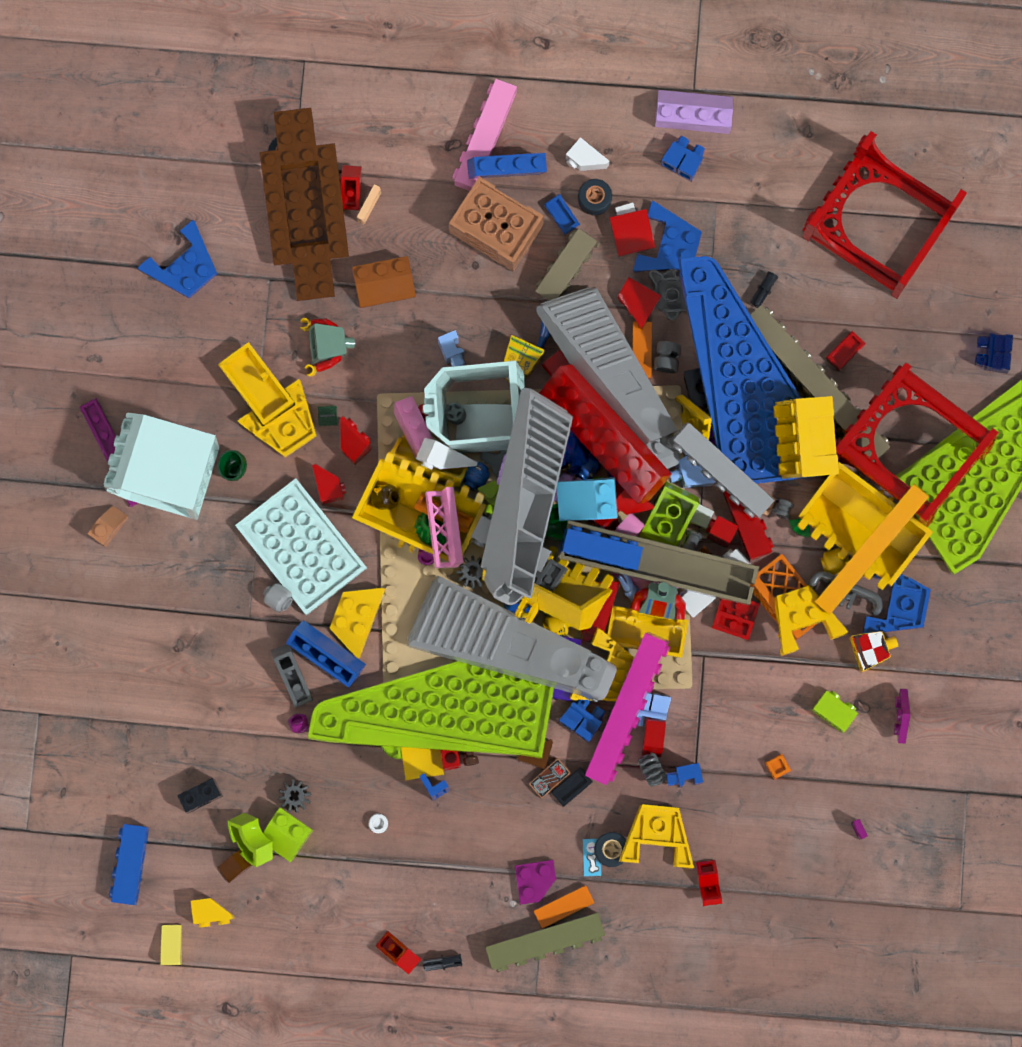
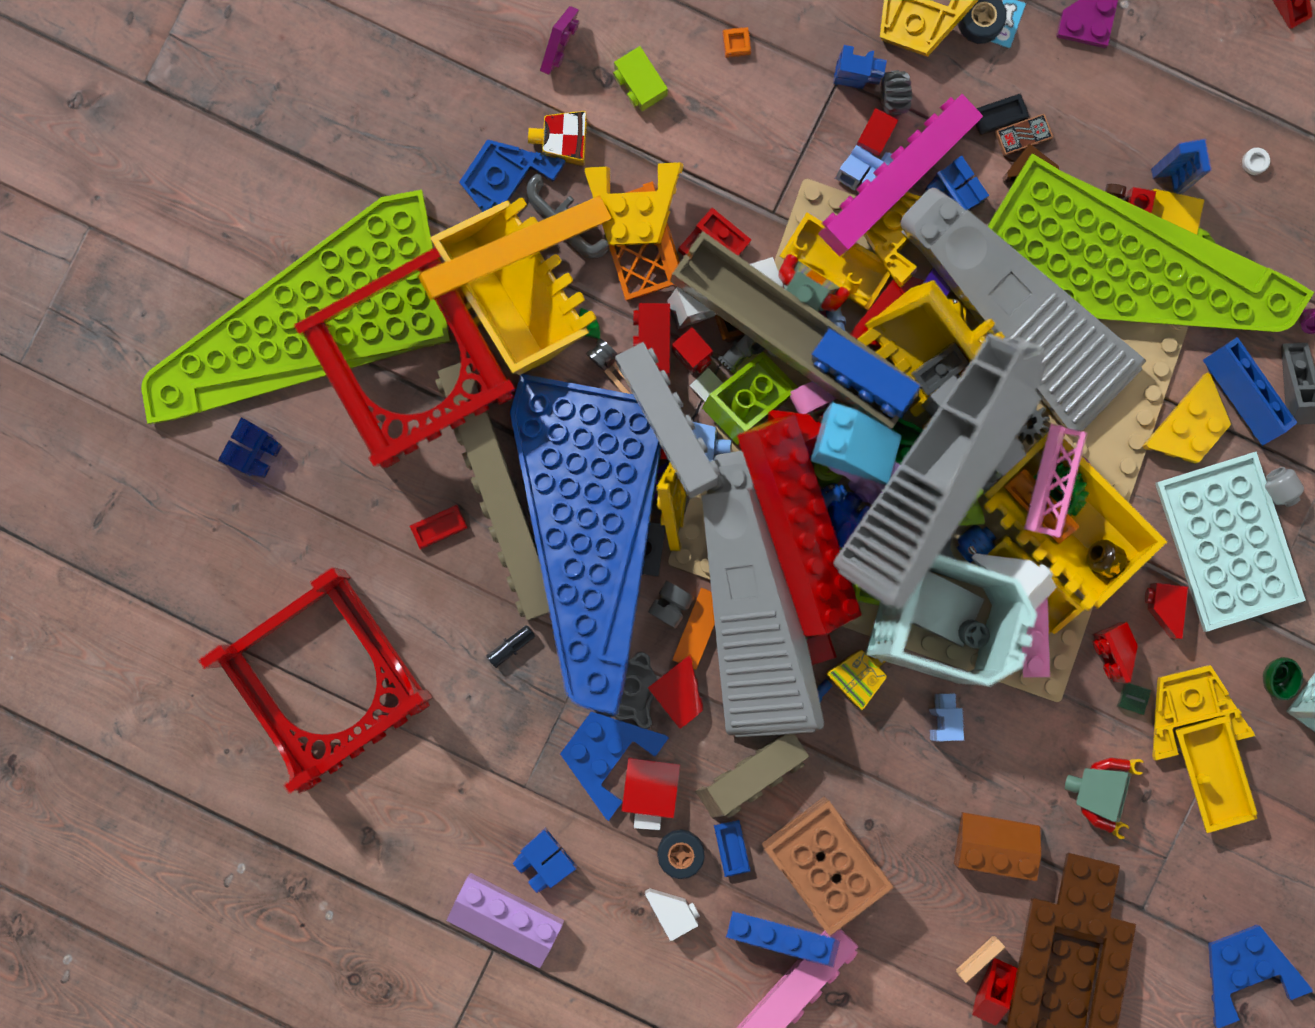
camera: 160 degrees left, 5 degrees up
yellow container [773,396,839,479] -> none
yellow head [820,548,849,575] -> none

